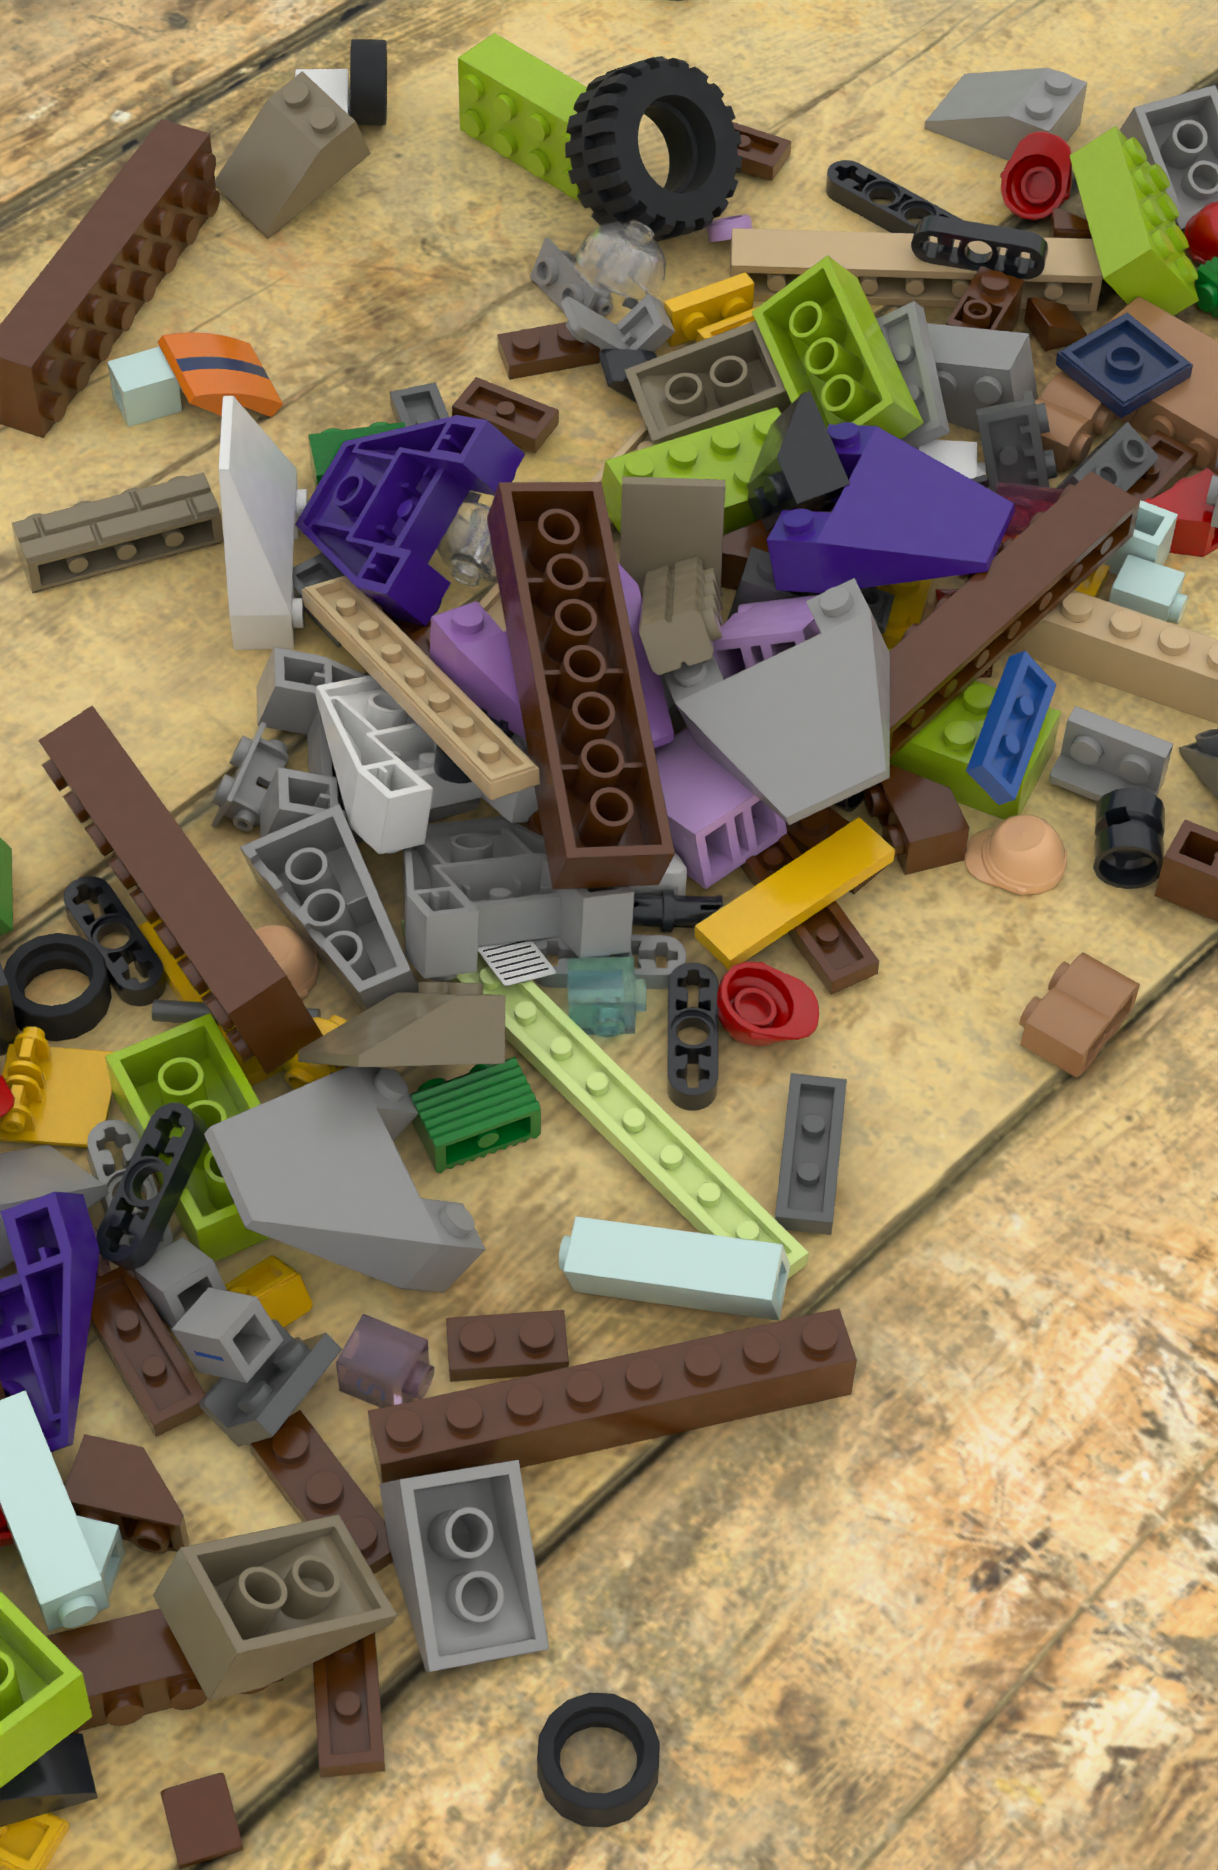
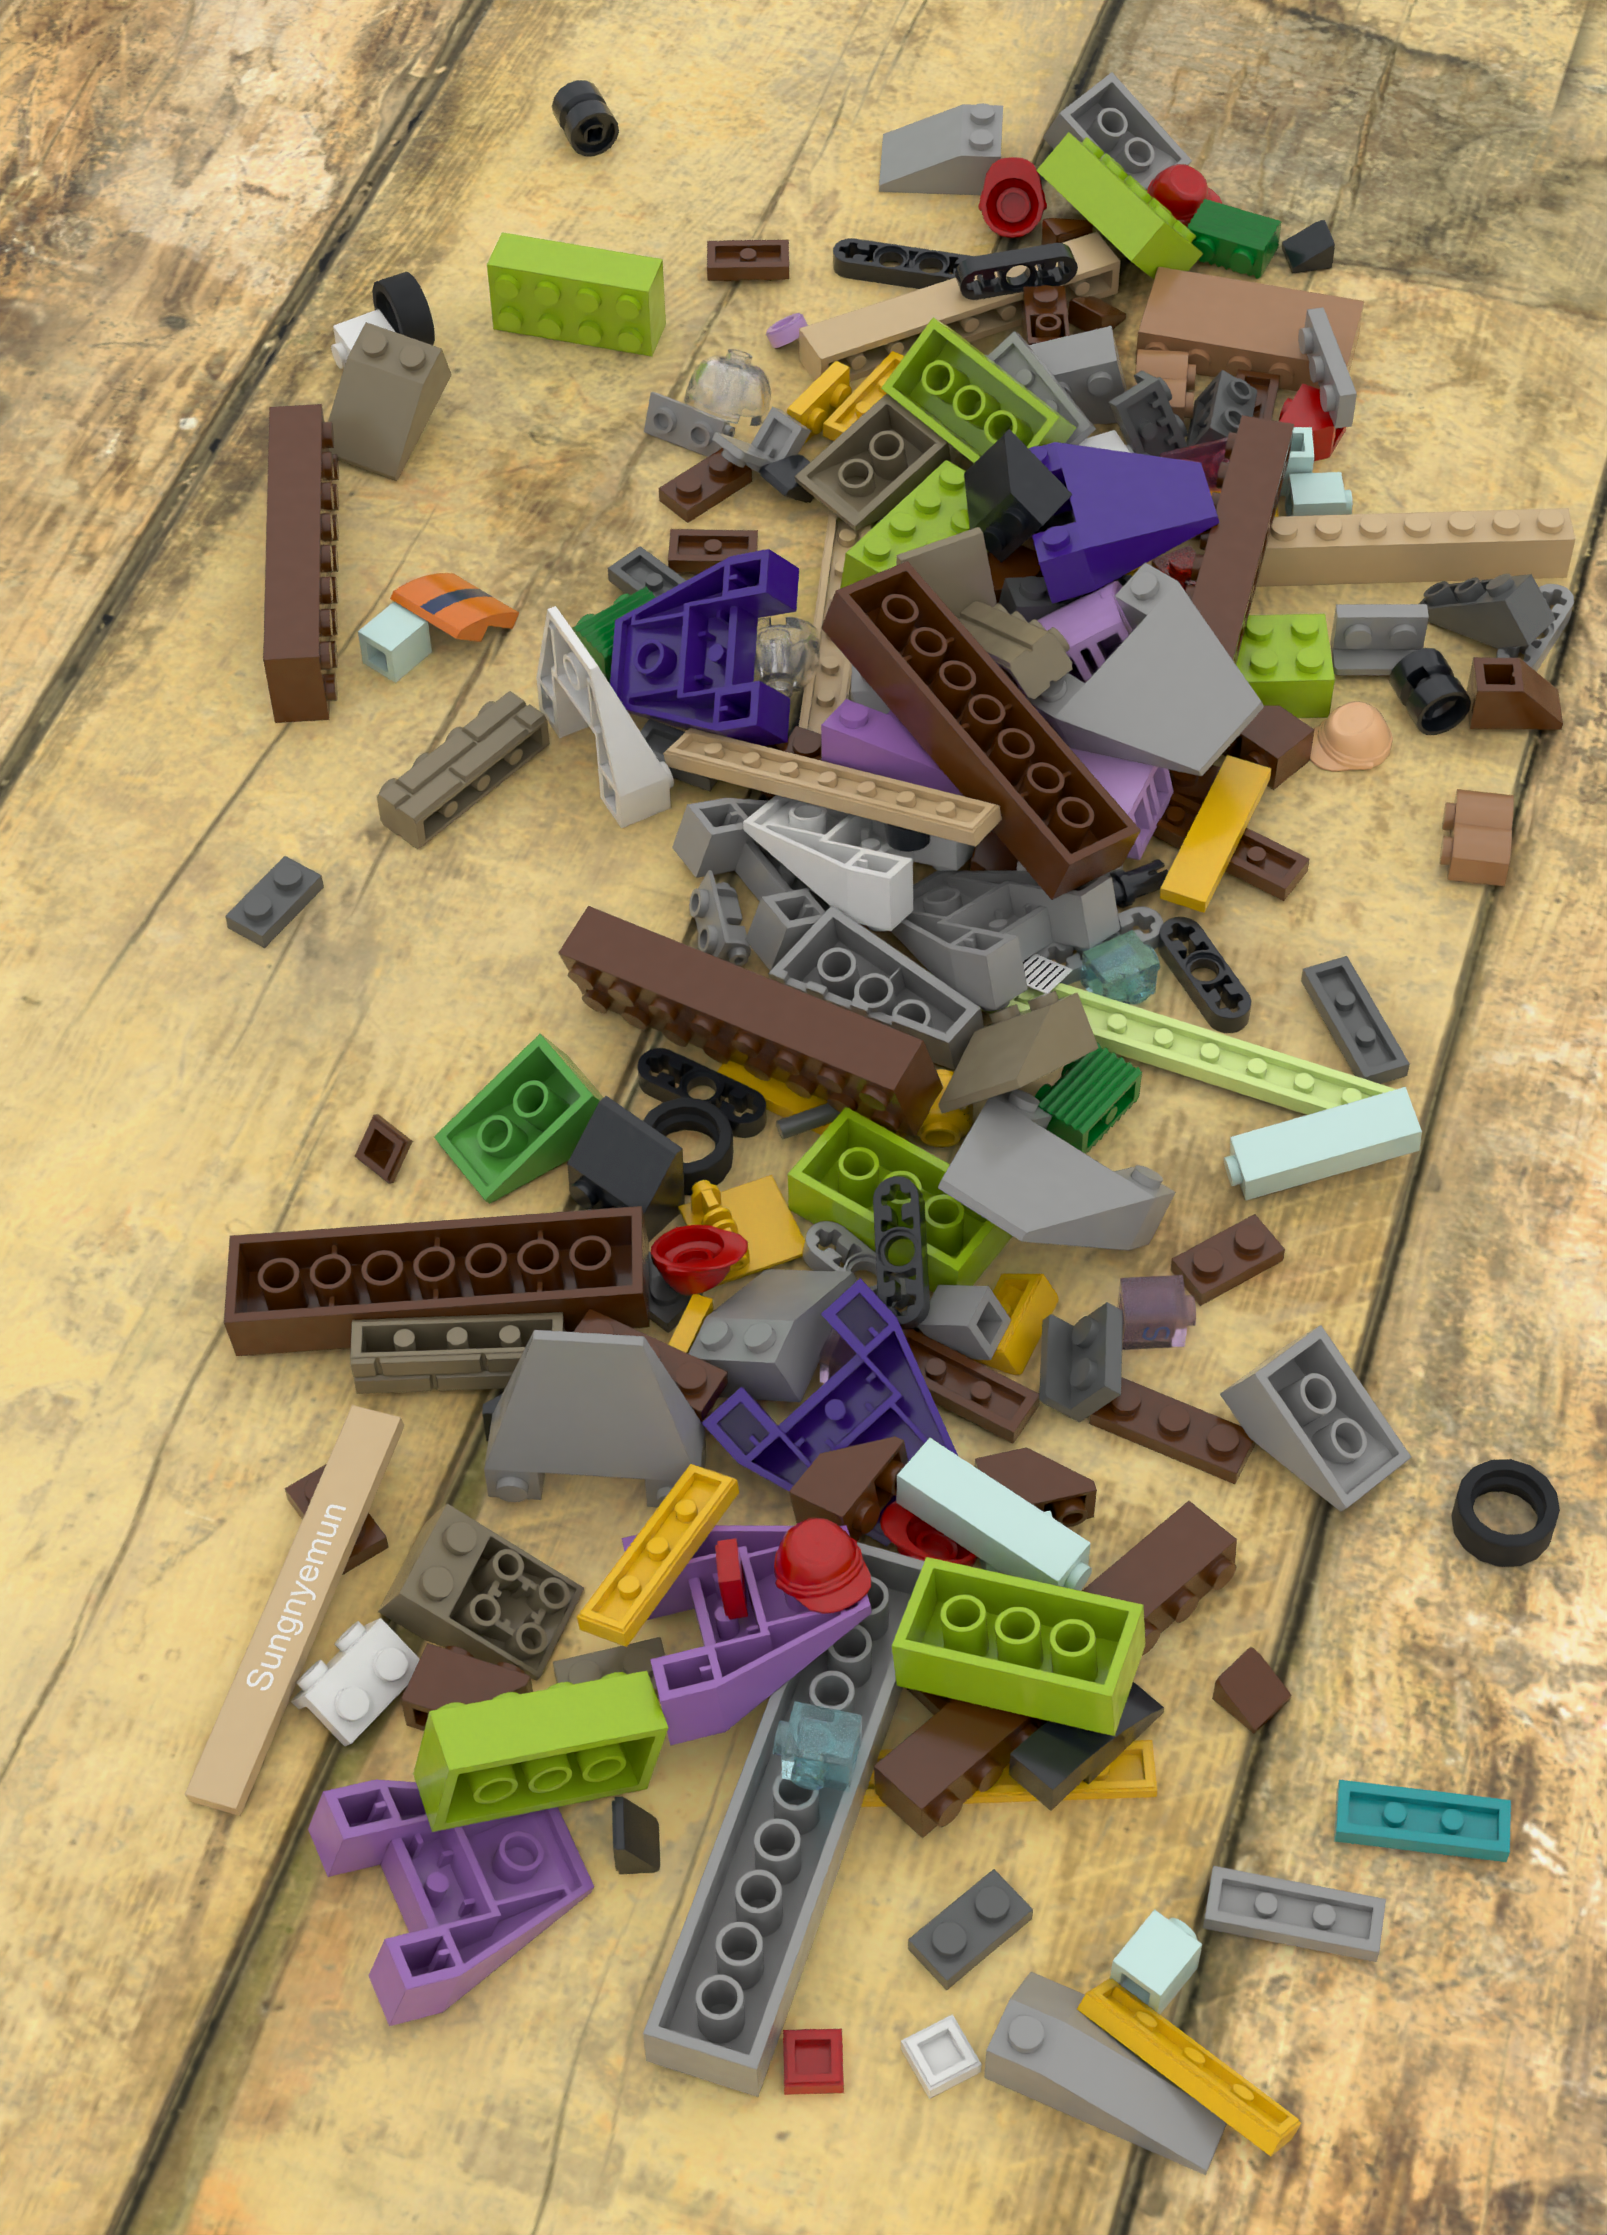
camera: 25 degrees left, 0 degrees up
dark tan slope [153,1515,398,1701] -> none
light grey brick [171,1287,284,1383] -> none
reddish brown plate [313,1632,385,1778] -> none
reddish brown brick [368,1308,857,1484] -> none
black tyre [565,56,742,243] -> none
red hat [717,961,819,1047] -> none
blue plate [966,651,1056,805] -> none
dark blue tile [1055,312,1193,418] -> none

